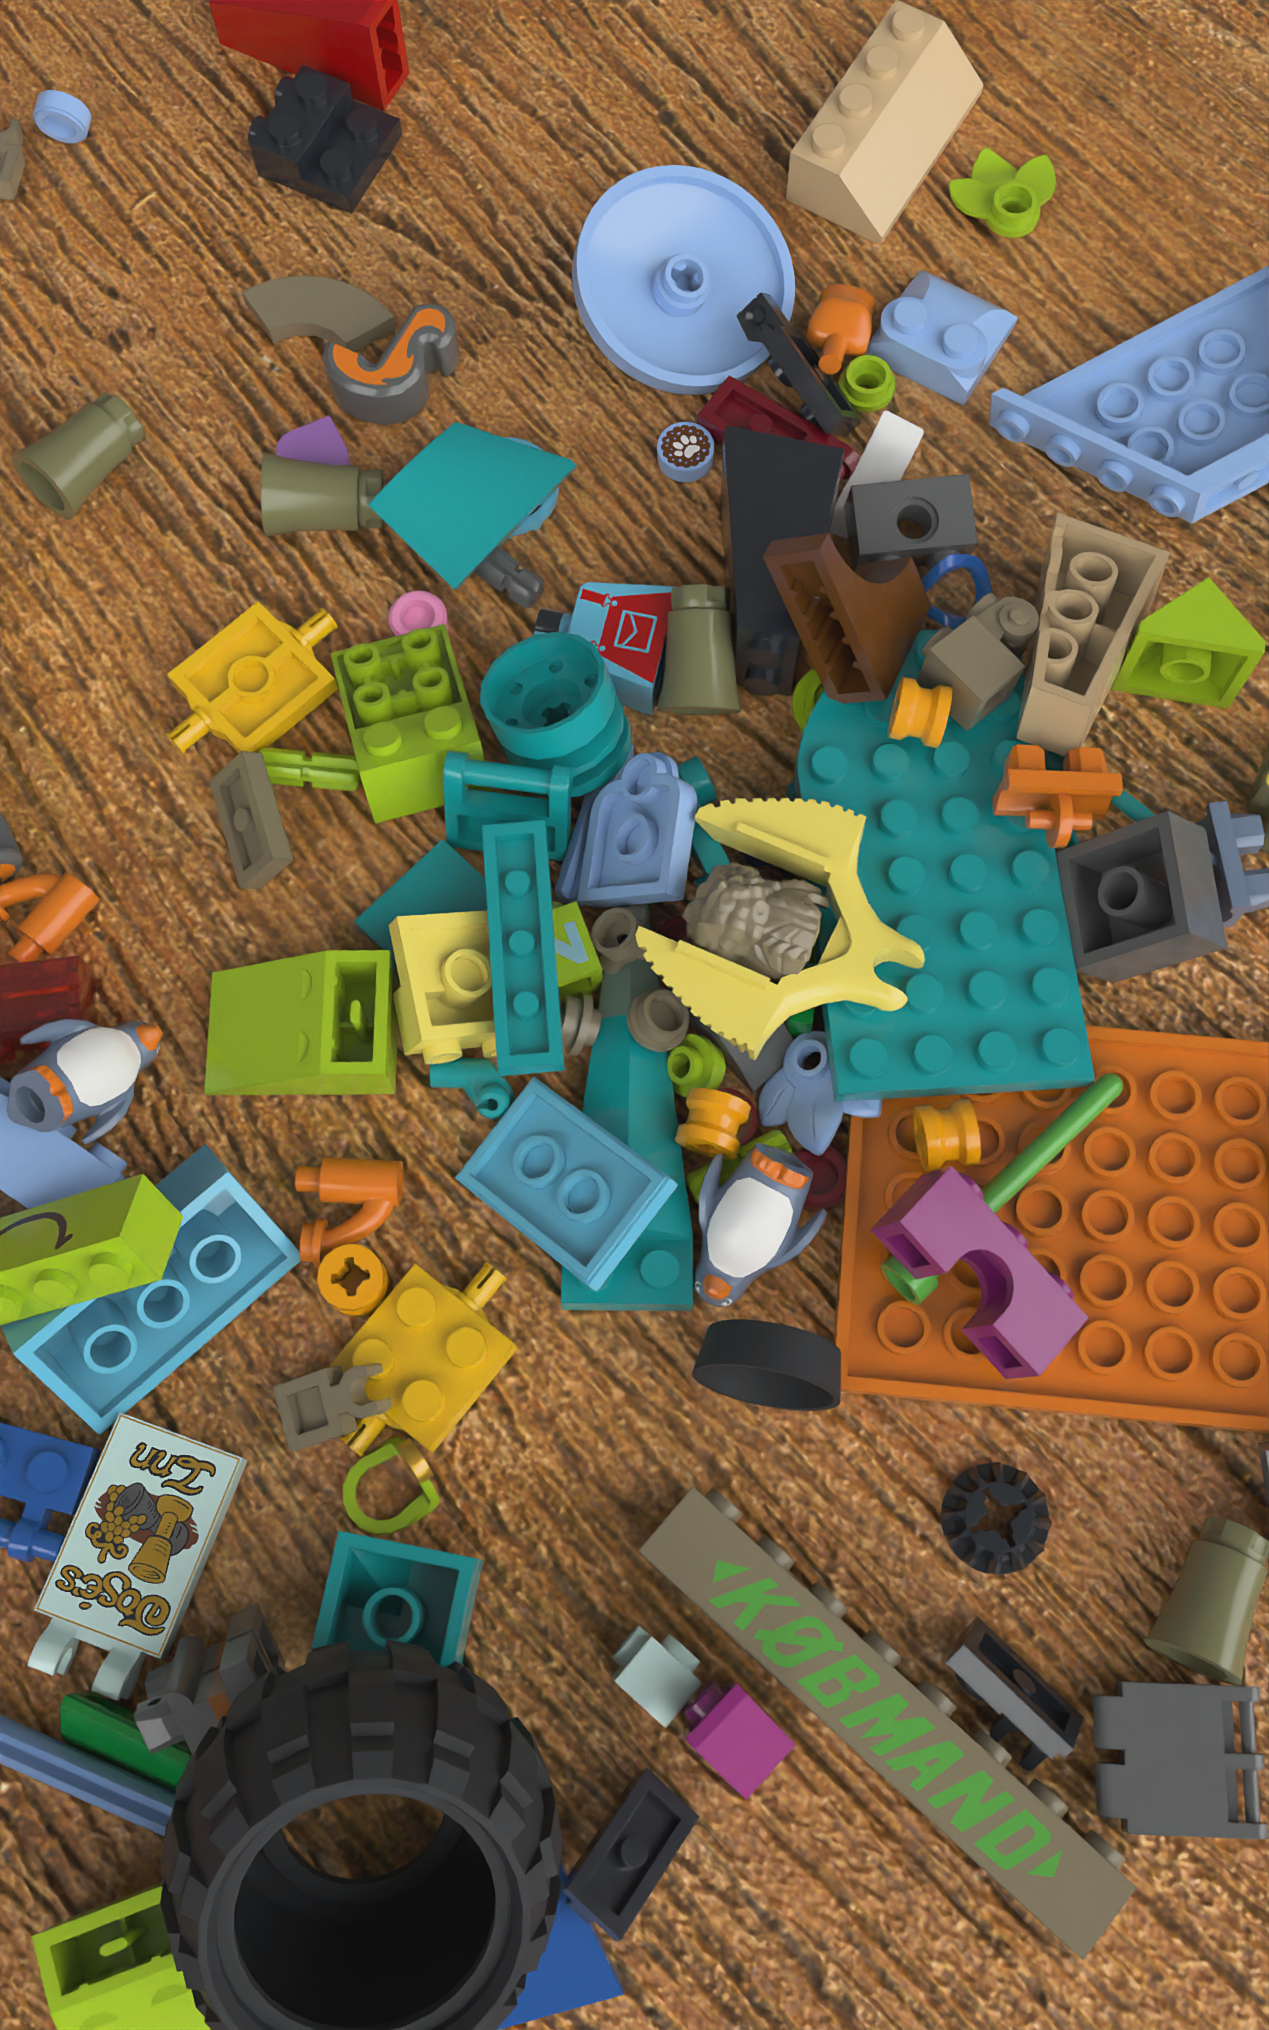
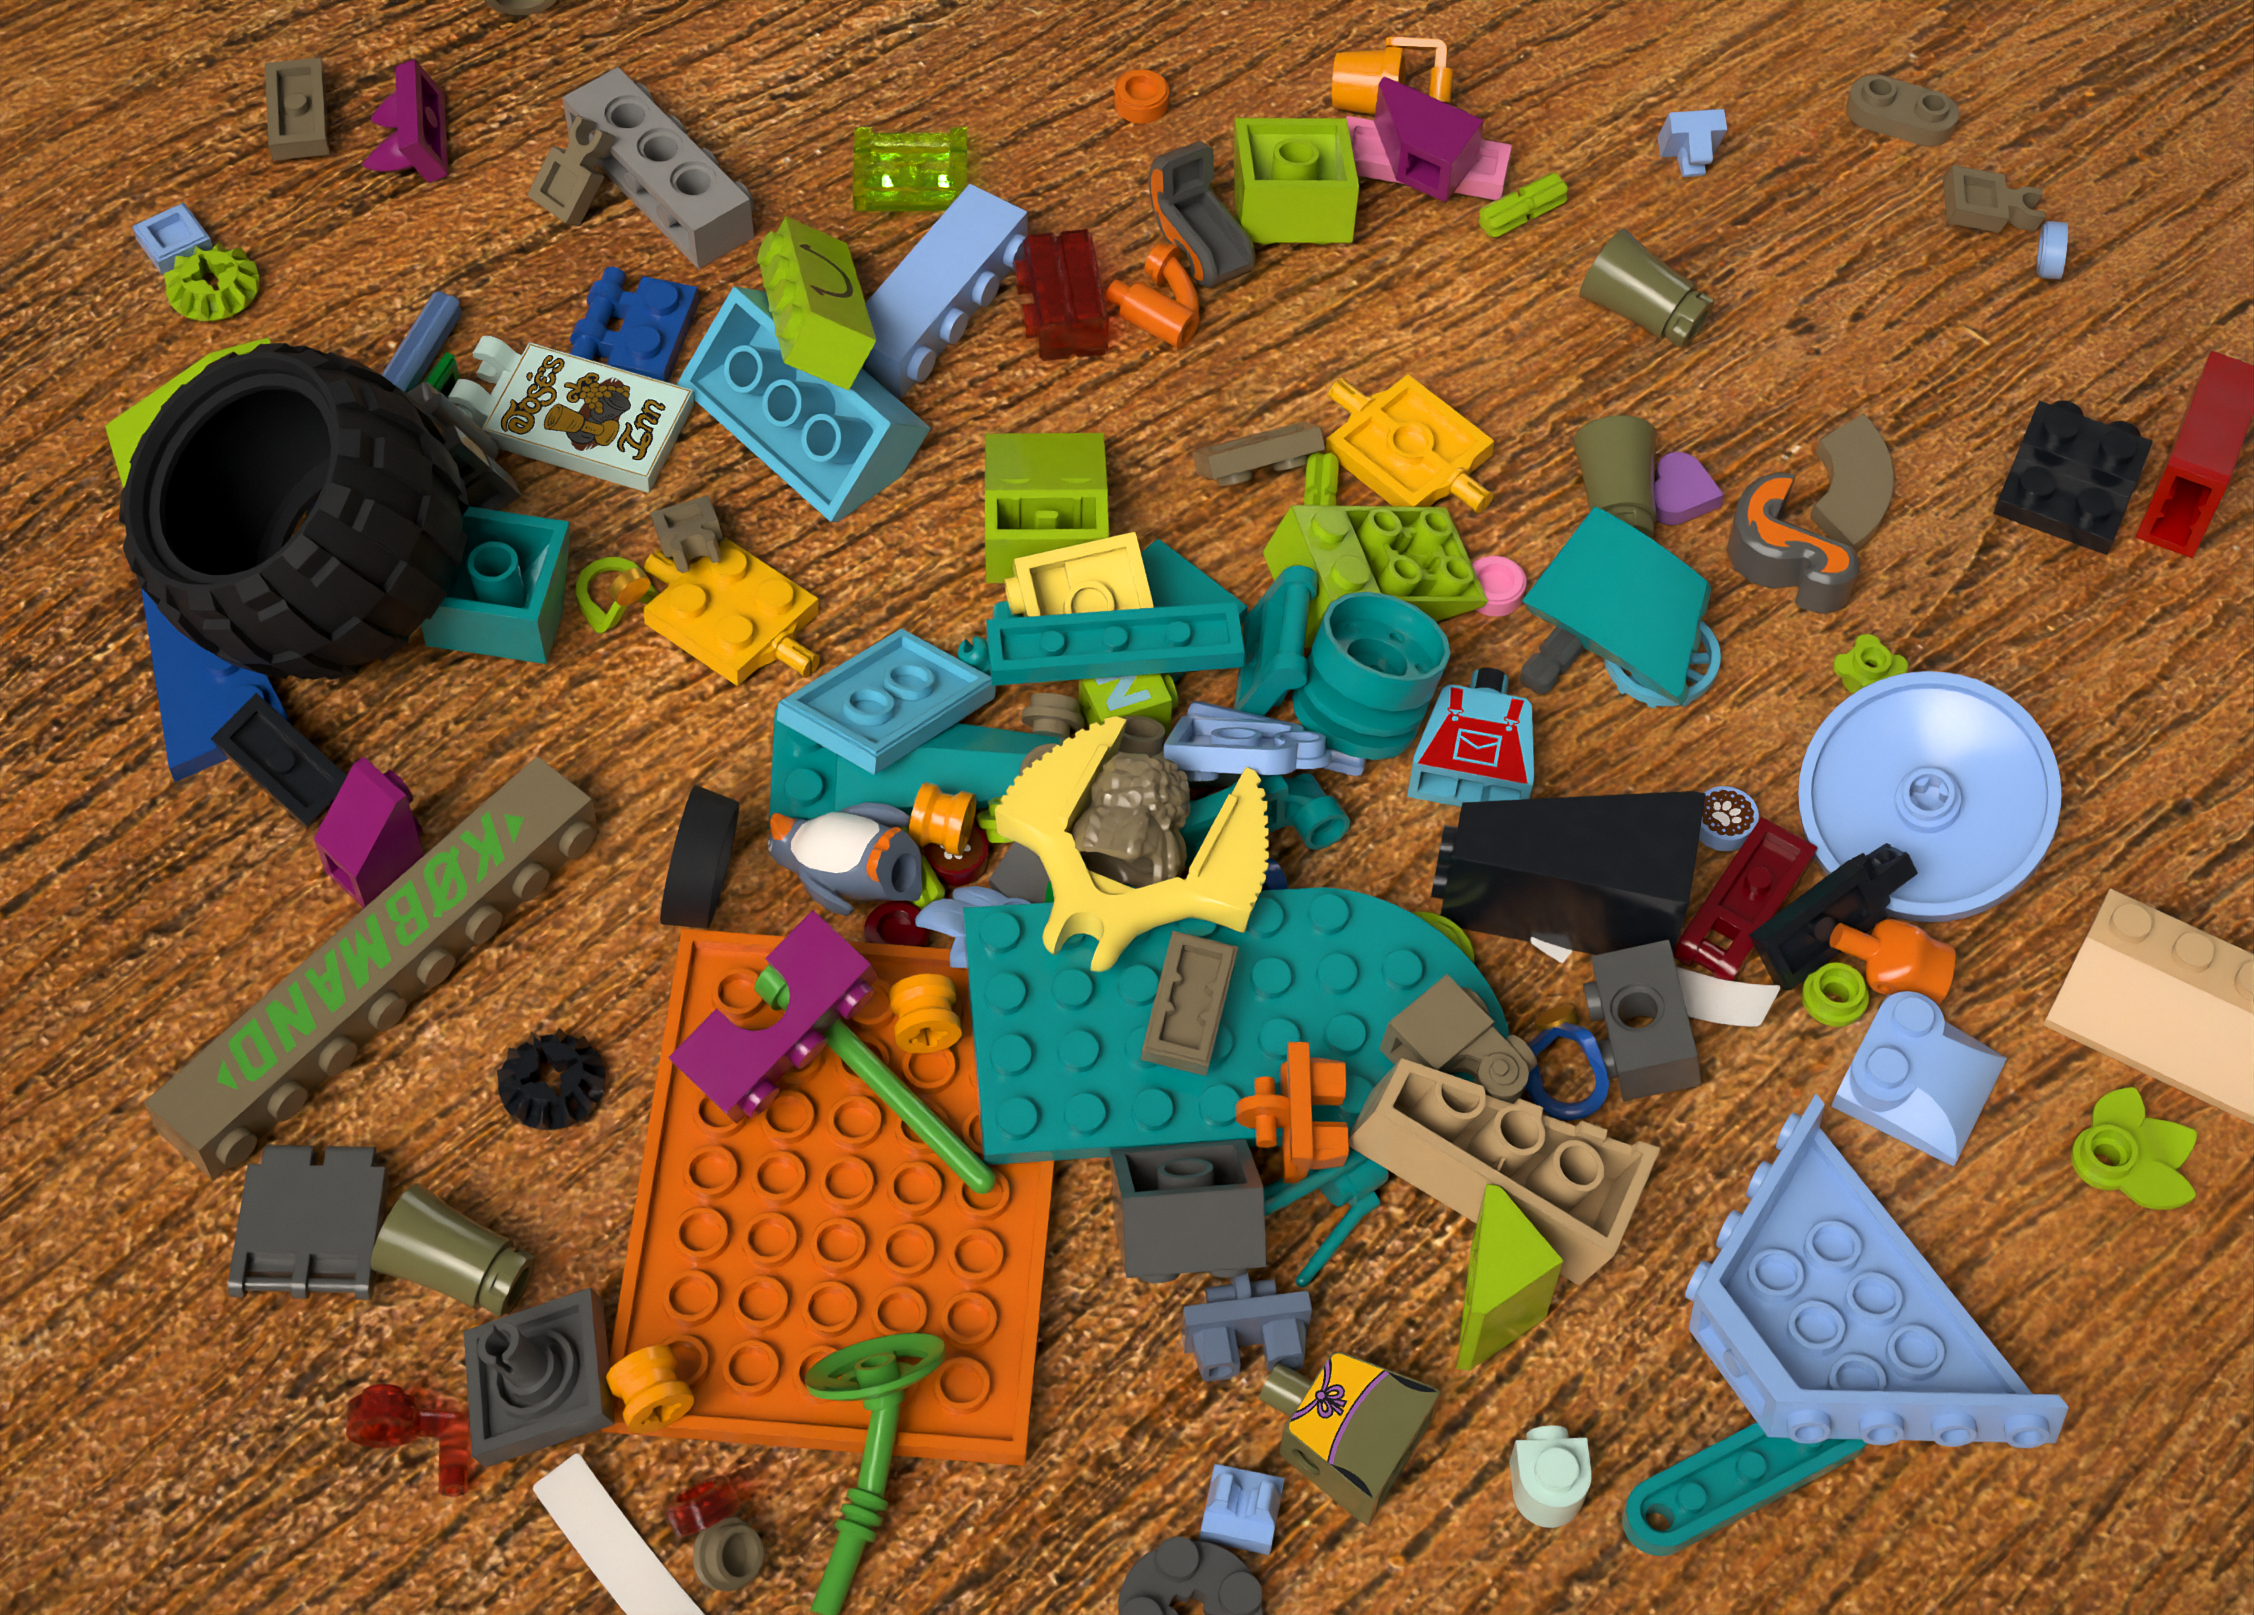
camera: 85 degrees right, 15 degrees down
animal [6,1019,163,1144] -> none
orange plant [295,1157,404,1268] -> none
light orange wheel [317,1244,390,1317] -> none
light aqua plate [611,1626,702,1728] -> none
olive plant [657,584,741,715] -> none
reddish brown arch [763,533,931,704] -> none
light orange wheel [888,677,953,748] -> none
black plate [946,1616,1084,1771] -> none
none -> dark tan plate [1140,931,1238,1076]
none -> lime plate [1833,634,1908,694]

